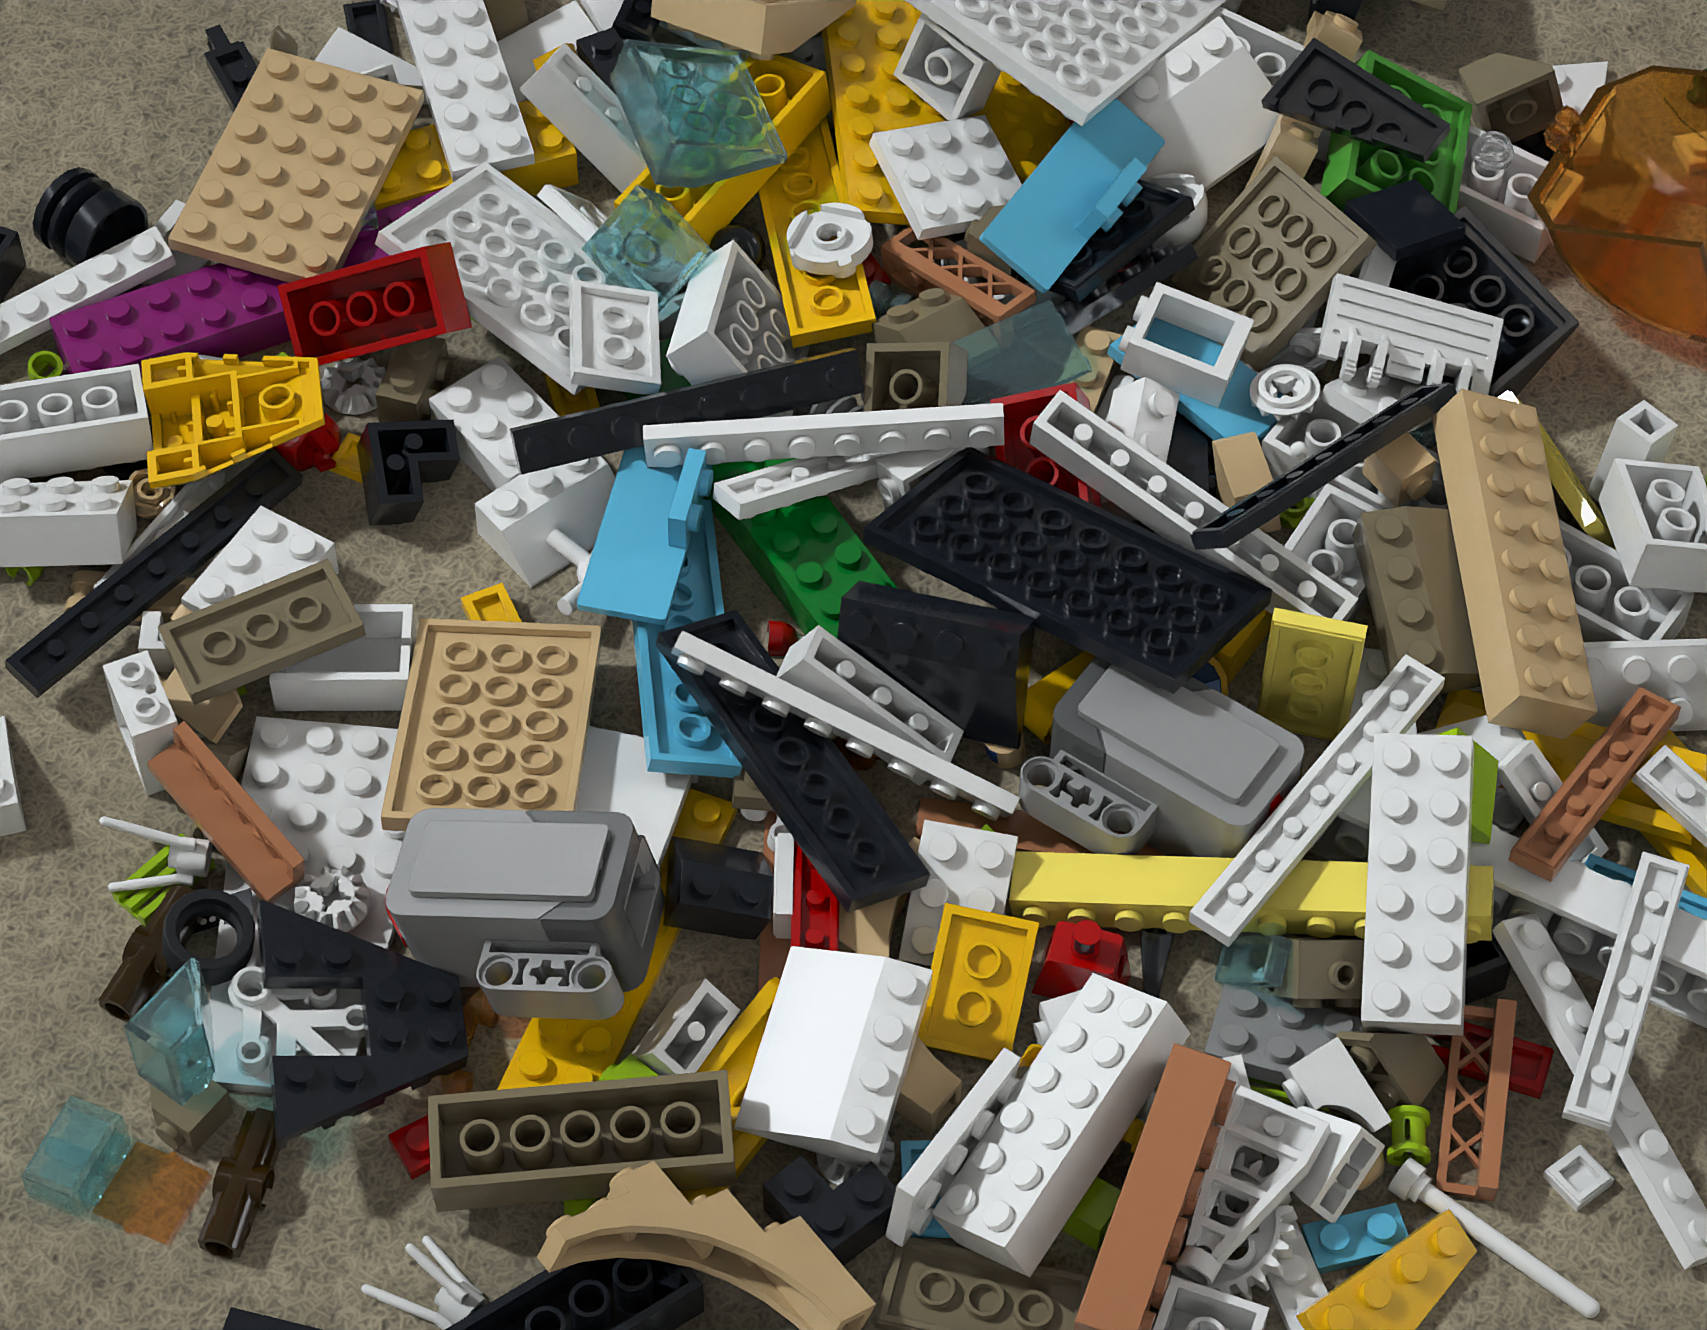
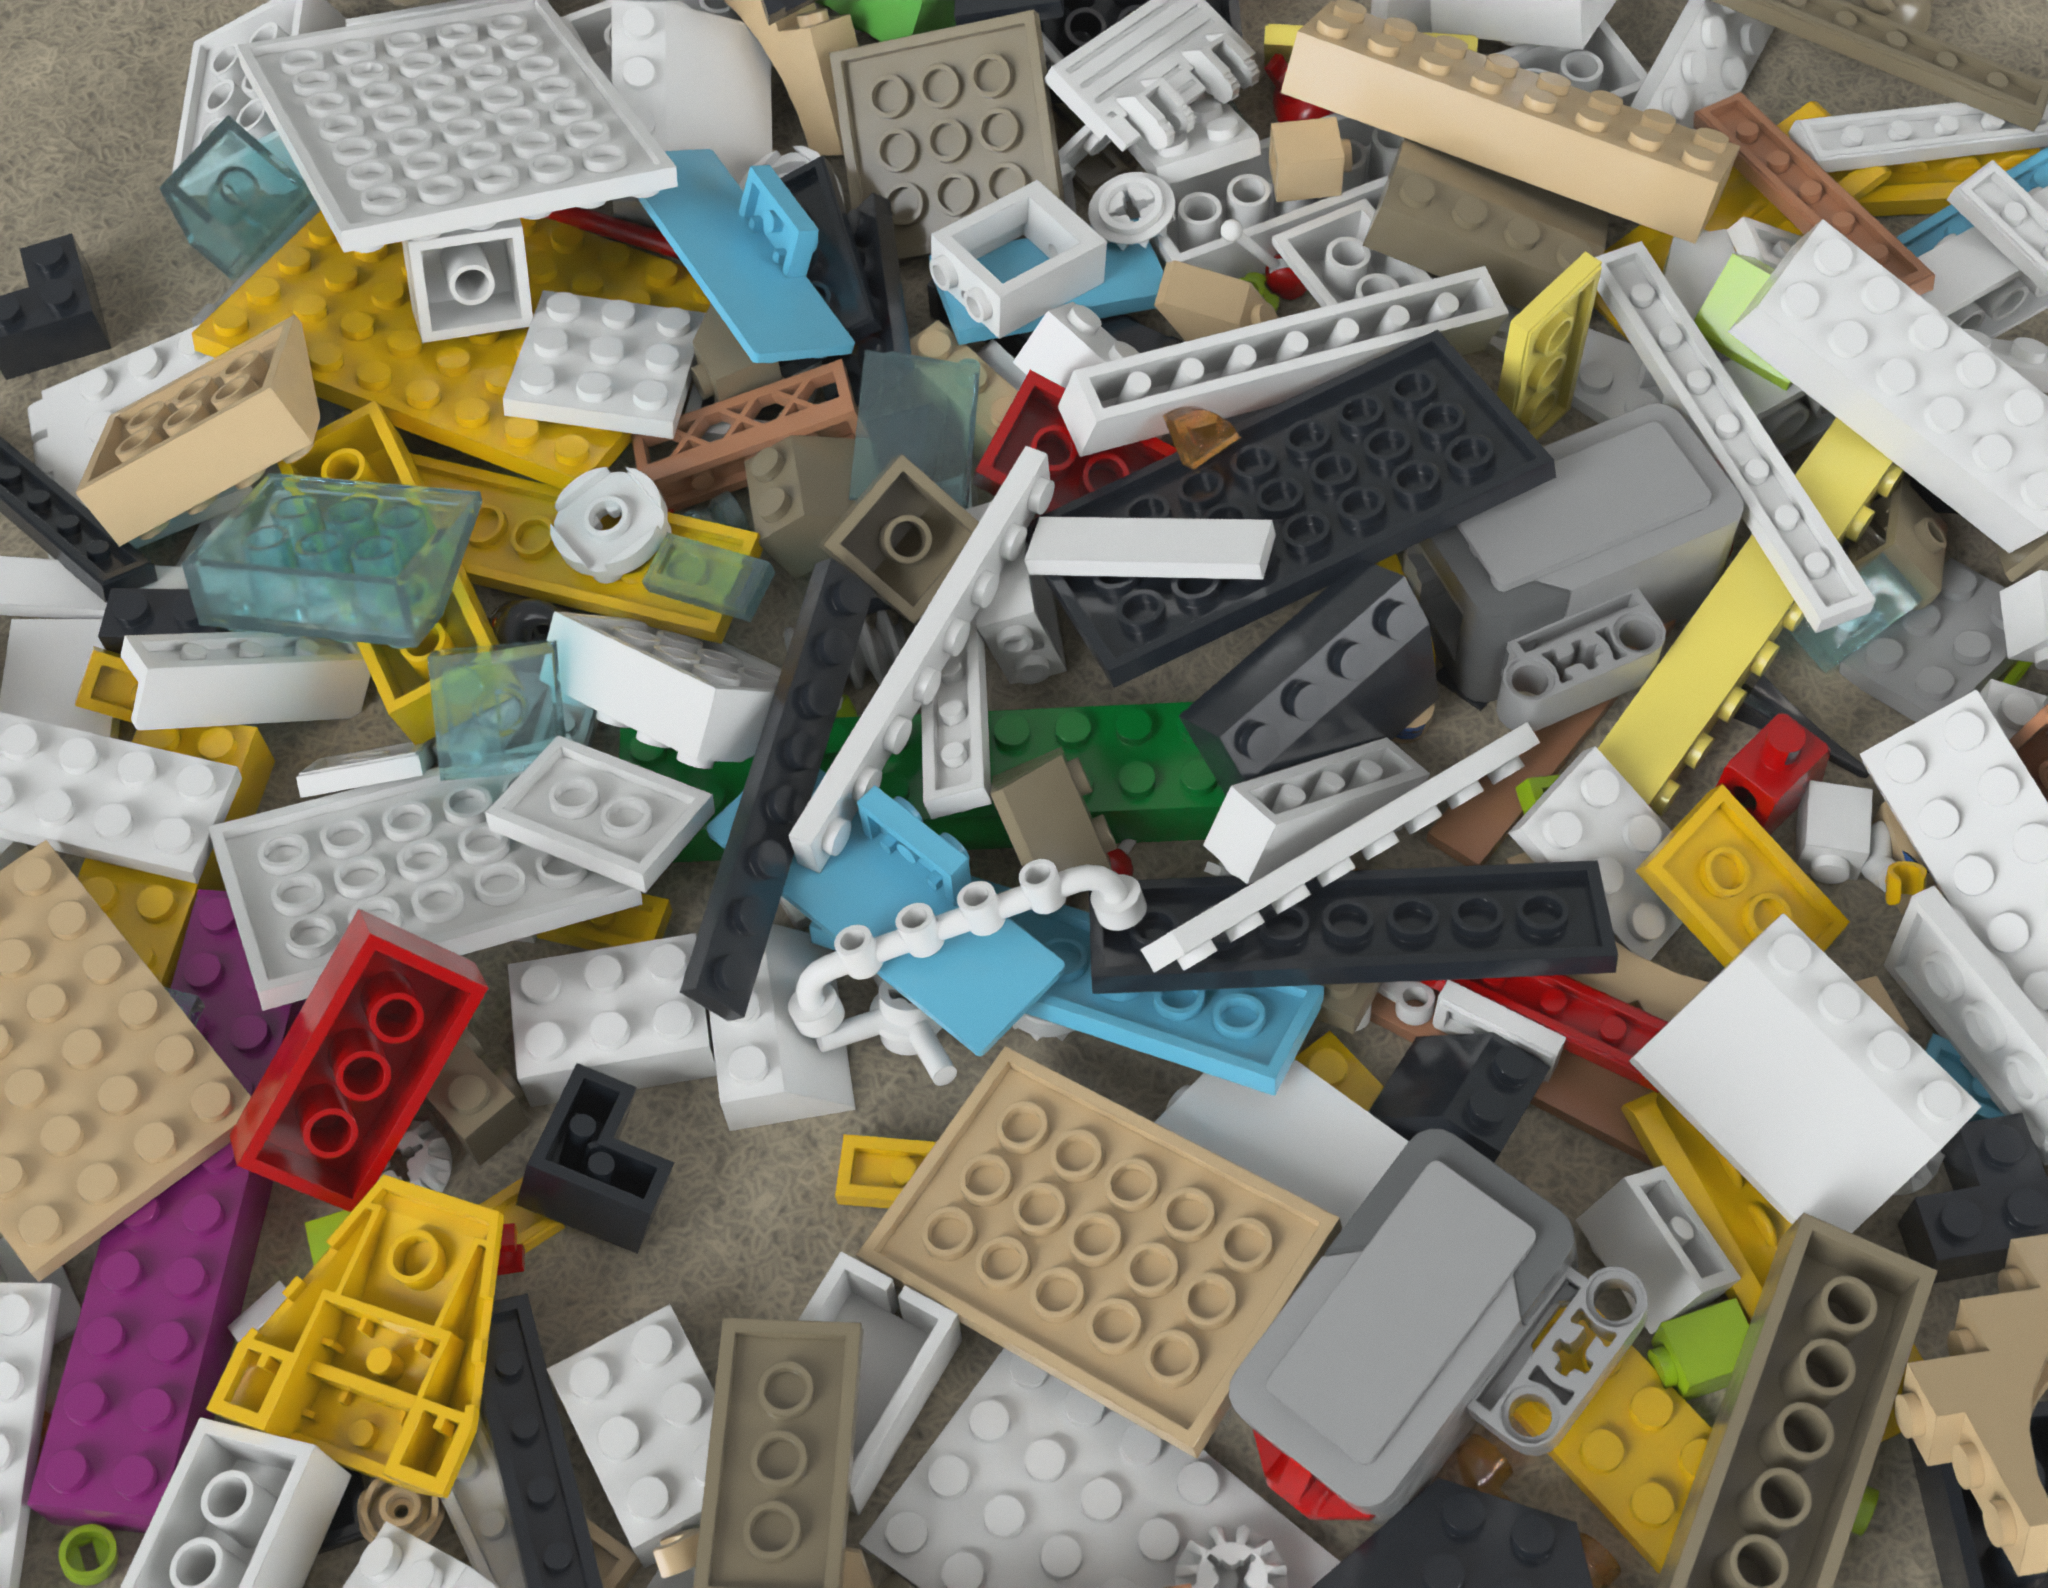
camera: 55 degrees left, 5 degrees up
black tile [1190,383,1457,550] -> none
none -> clear light blue tile [642,532,775,622]
none -> white bar [788,859,1147,1038]
none -> dark tan slope [990,747,1117,897]
none -> white tile [1024,517,1276,580]
none -> clear orange tile [1163,406,1240,470]

